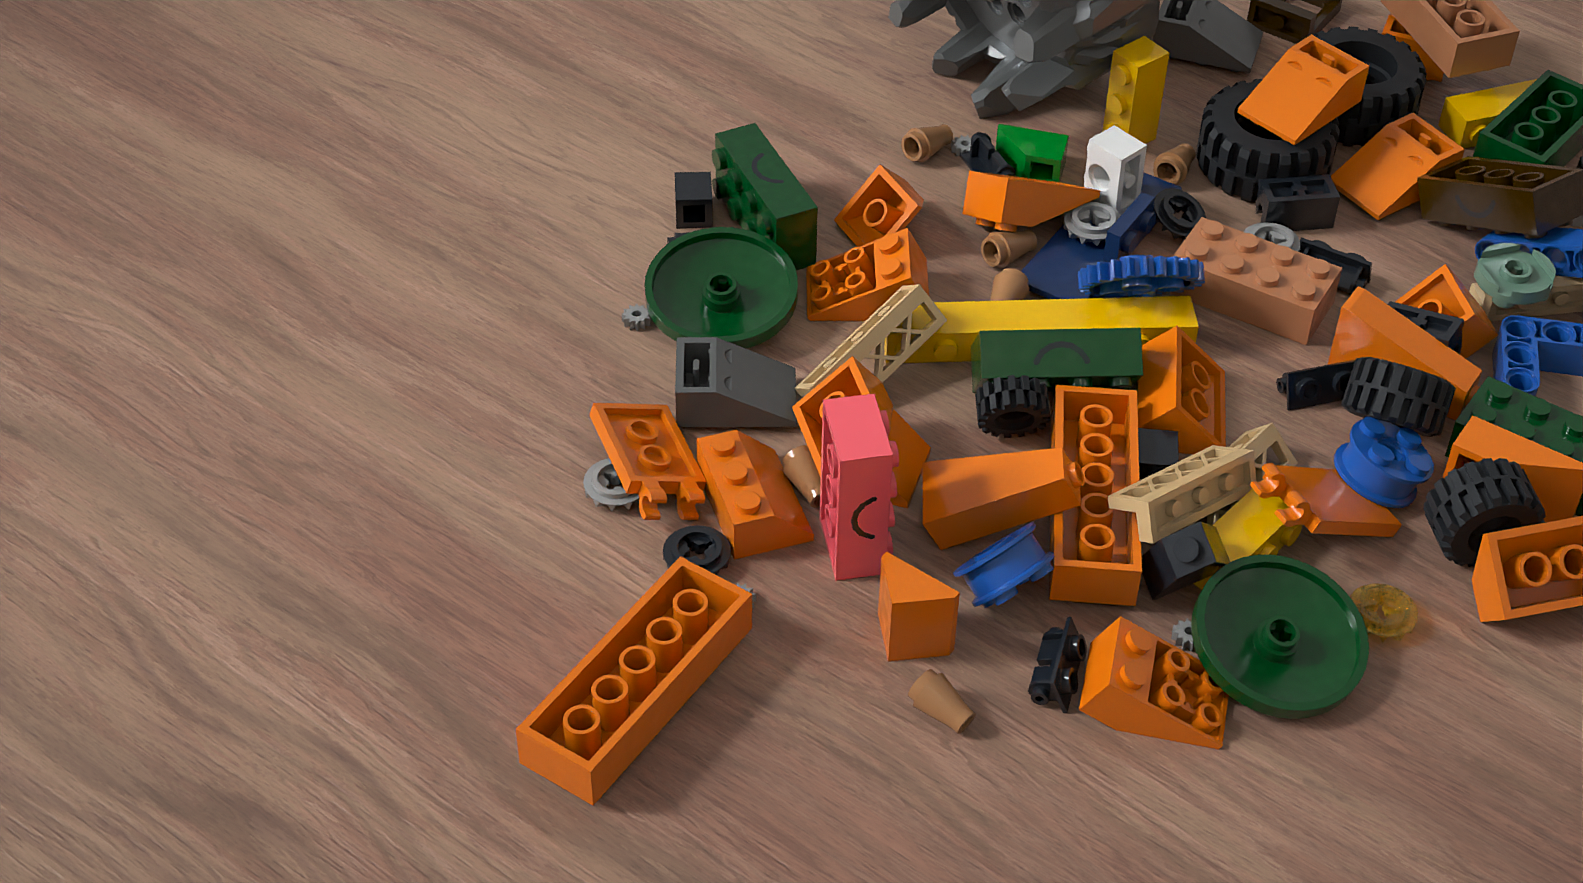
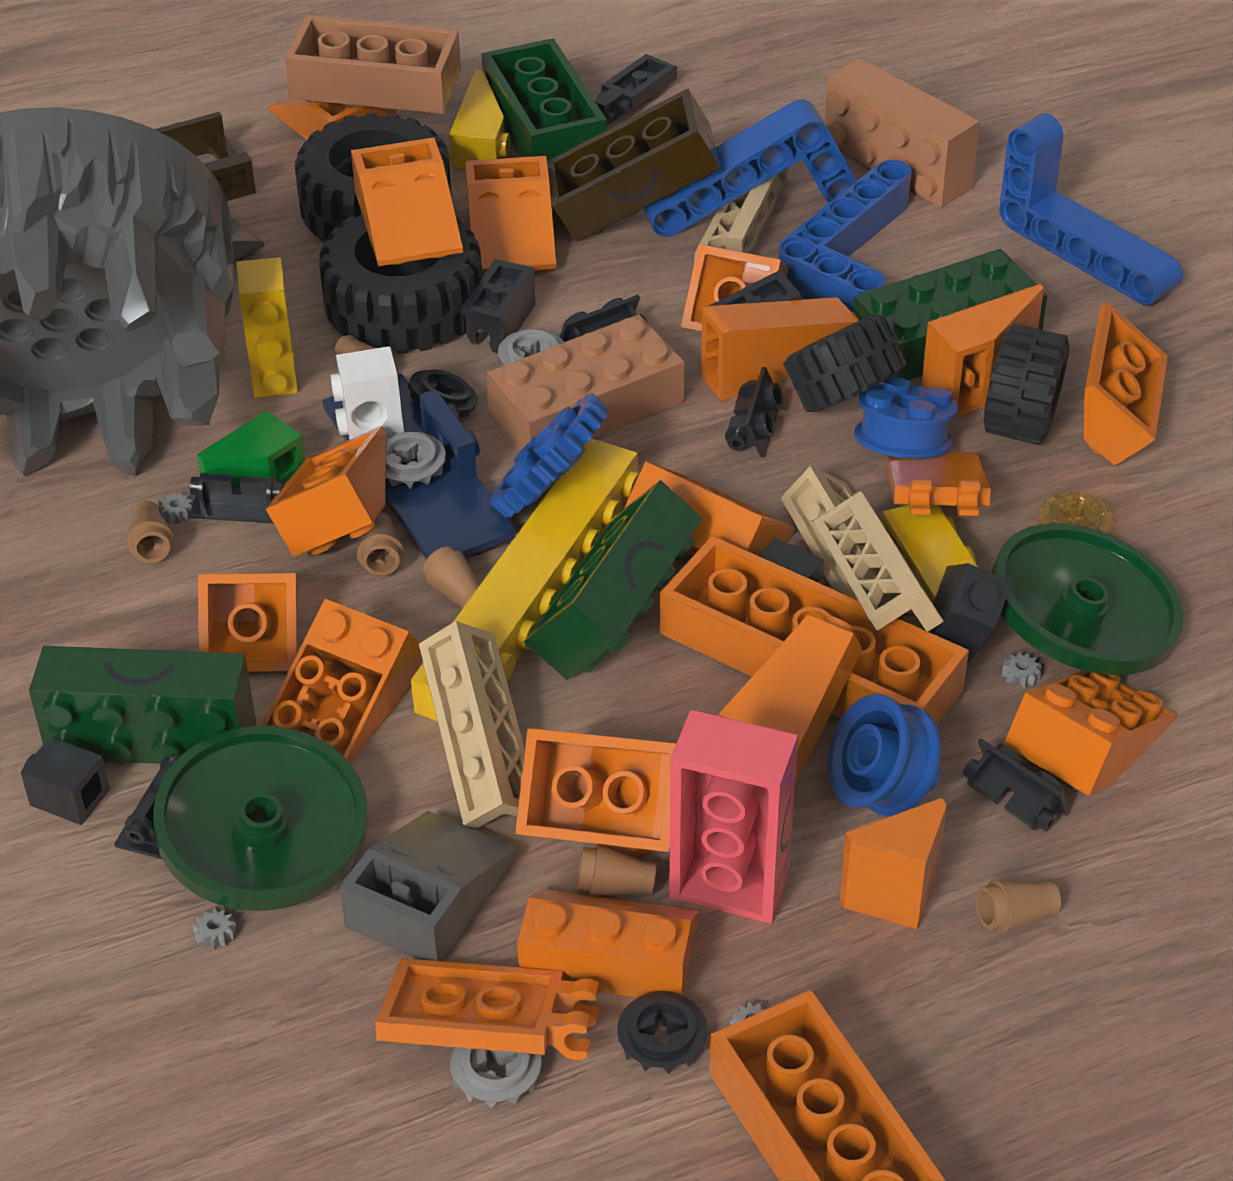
camera: 60 degrees left, 0 degrees up
black tyre [975,375,1051,438] -> none
sand green plate [1474,243,1556,308] -> none

